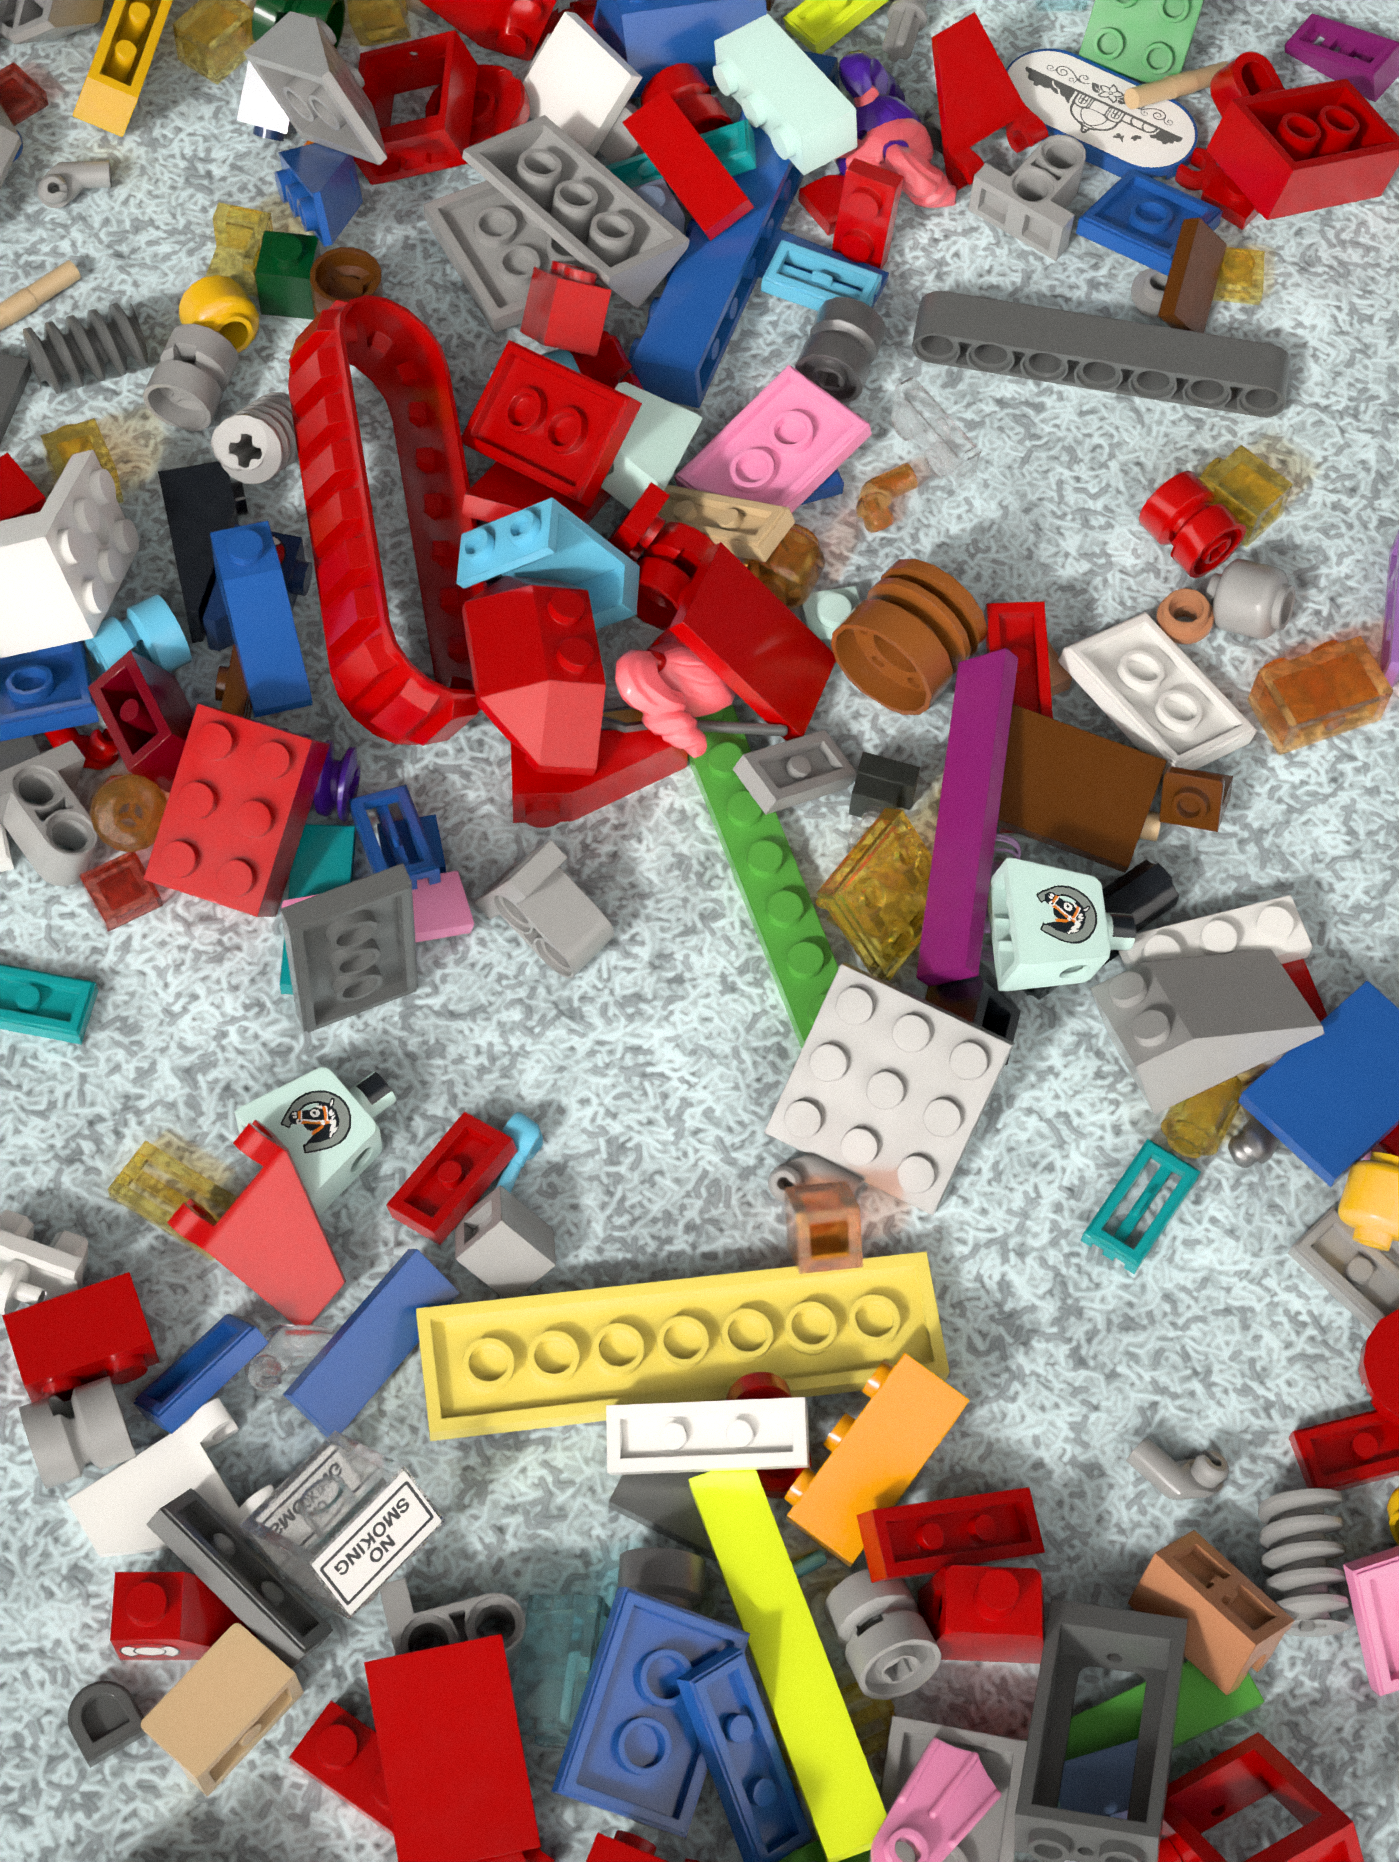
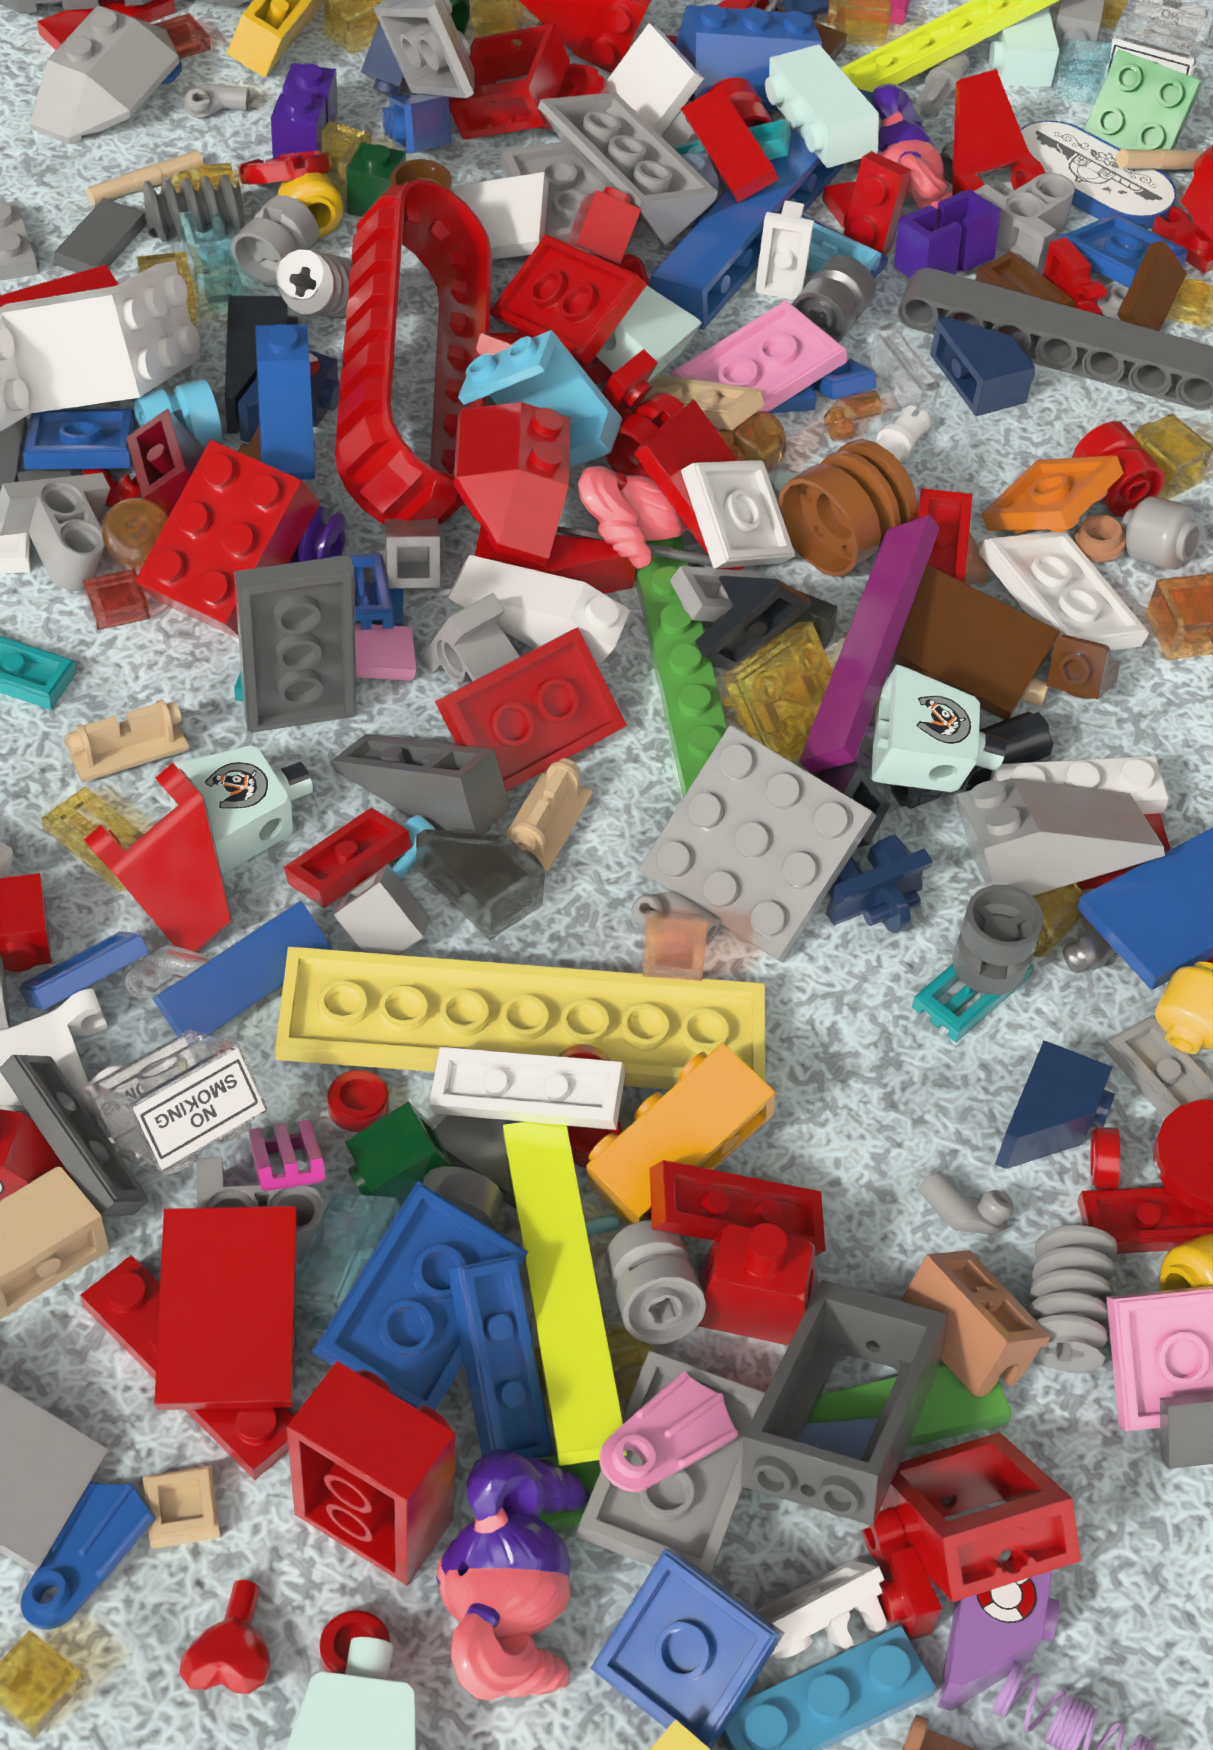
camera: 10 degrees right, 10 degrees down
none -> tan hinge [63,699,189,783]
none -> clear yellow arm [171,163,233,192]
none -> clear light blue hinge [179,211,245,315]
none -> red tile [238,150,333,184]
none -> dark pink tile [248,1119,326,1191]
none -> dark purple piece [271,63,338,158]
none -> red tile [327,1070,389,1132]
none -> dark grey slope [331,734,511,838]
none -> dark green brick [345,1101,454,1212]
none -> flat silver brick [385,518,441,589]
none -> clear smoke slope [416,829,545,940]
none -> red plate [434,627,627,792]
none -> white slope [448,555,631,666]
none -> white tile [454,172,549,260]
none -> tan hinge [495,758,593,874]
none -> white tile [681,460,795,569]
none -> black slope [695,576,812,672]
none -> white plate [755,200,814,300]
none -> blue tile [812,359,876,400]
none -> dark blue hips [825,834,933,934]
none -> white pin [876,405,931,463]
none -> dark purple piece [894,189,1001,279]
none -> dark blue slope [930,317,1035,417]
none -> dark grey wheel [952,885,1044,995]
none -> reddish brown tile [975,251,1076,308]
none -> orange plate [981,456,1123,534]
none -> dark blue slope [995,1040,1116,1169]
none -> red plate [1043,237,1107,315]
none -> red tile [1090,1127,1120,1189]

